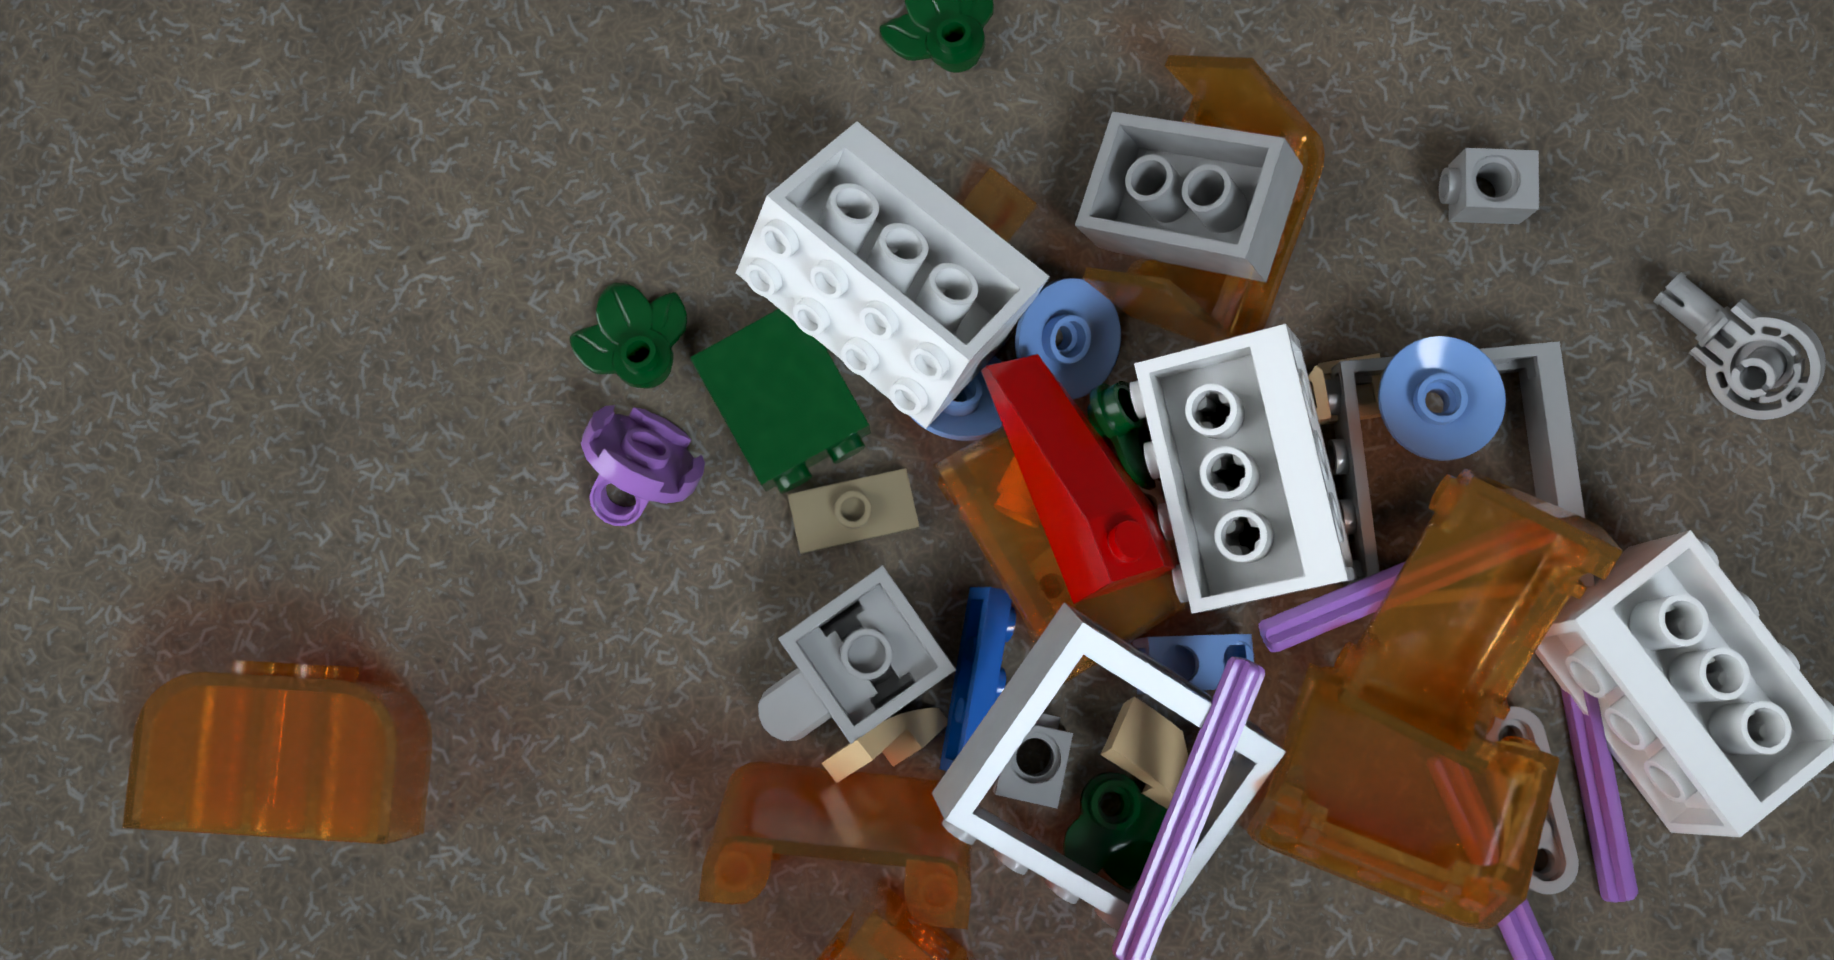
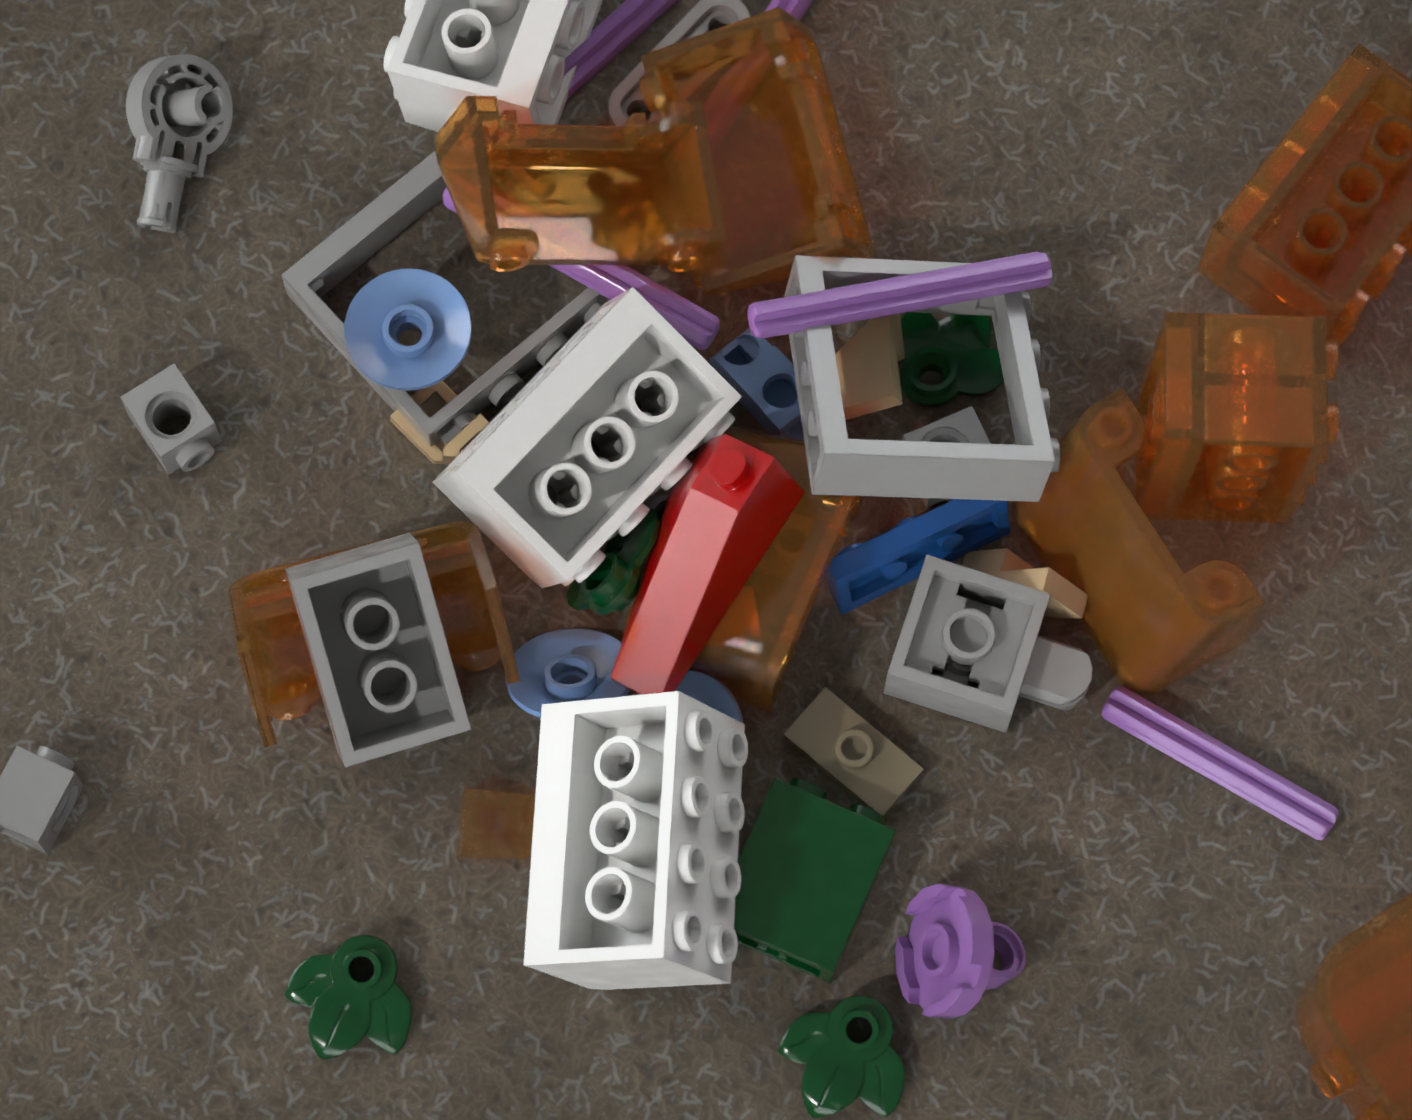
camera: 125 degrees left, 10 degrees down
none -> medium lavender axle [1101,686,1339,840]

